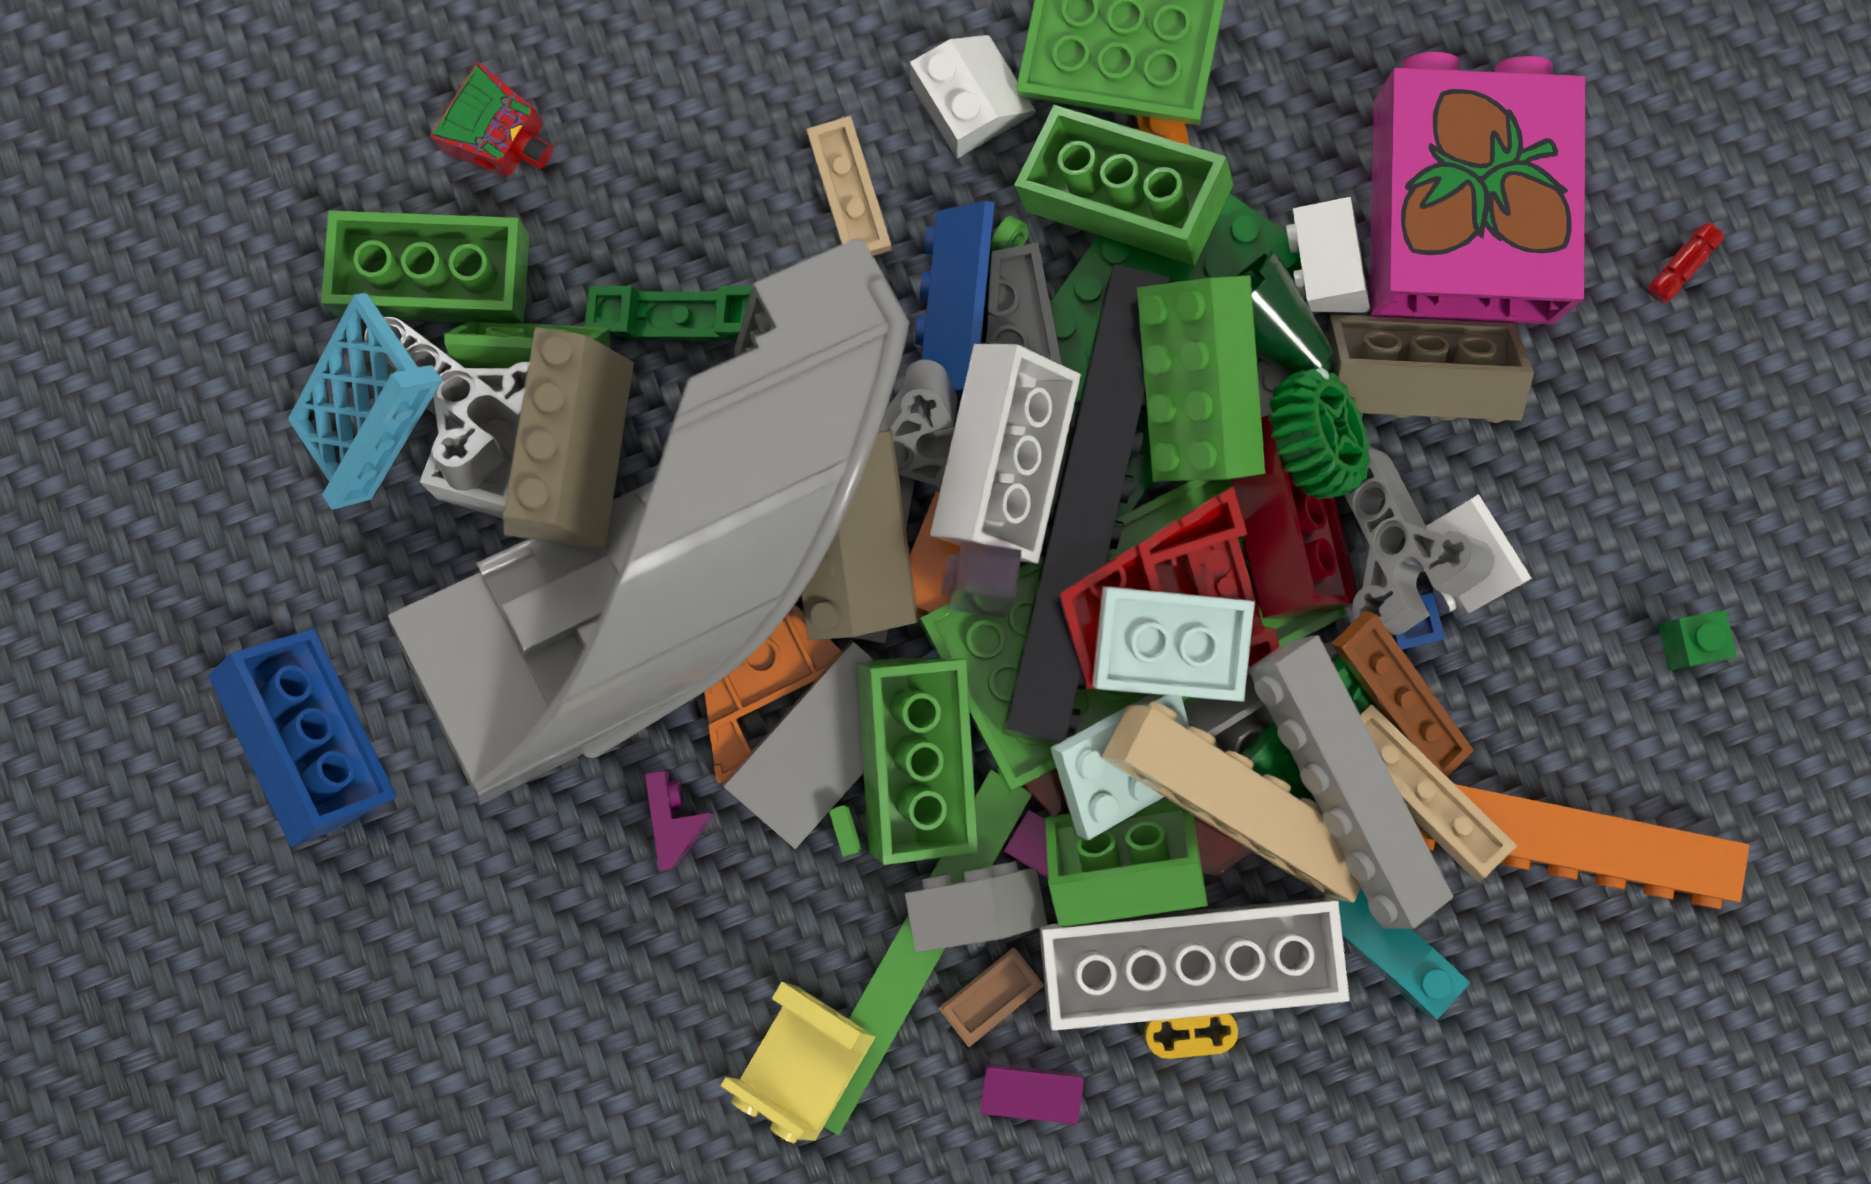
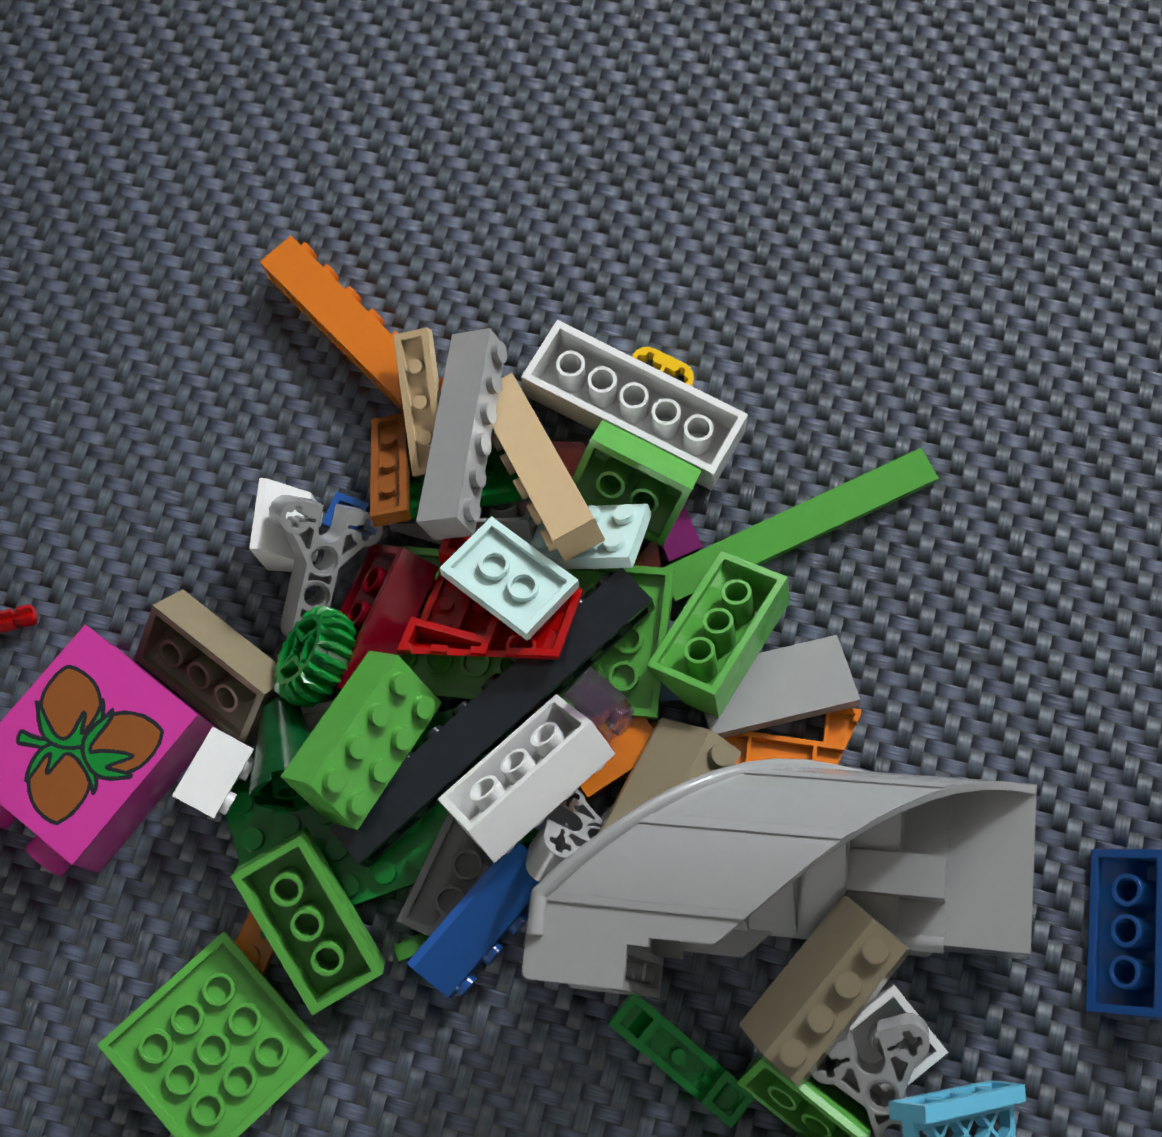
camera: 135 degrees left, 10 degrees down
magenta slope [645,771,715,871] -> none
light yellow panel [721,982,876,1143] -> none
tan plate [807,116,892,256] -> none
bright green tile [829,805,862,857] -> none
light grey brick [905,861,1047,952] -> none
white slope [910,35,1036,159] -> none
medium nougat tile [938,946,1045,1047] -> none
magenta slope [980,1064,1084,1124] -> none
teal slope [1330,888,1470,1019] -> none
green brick [1658,610,1737,671] -> none

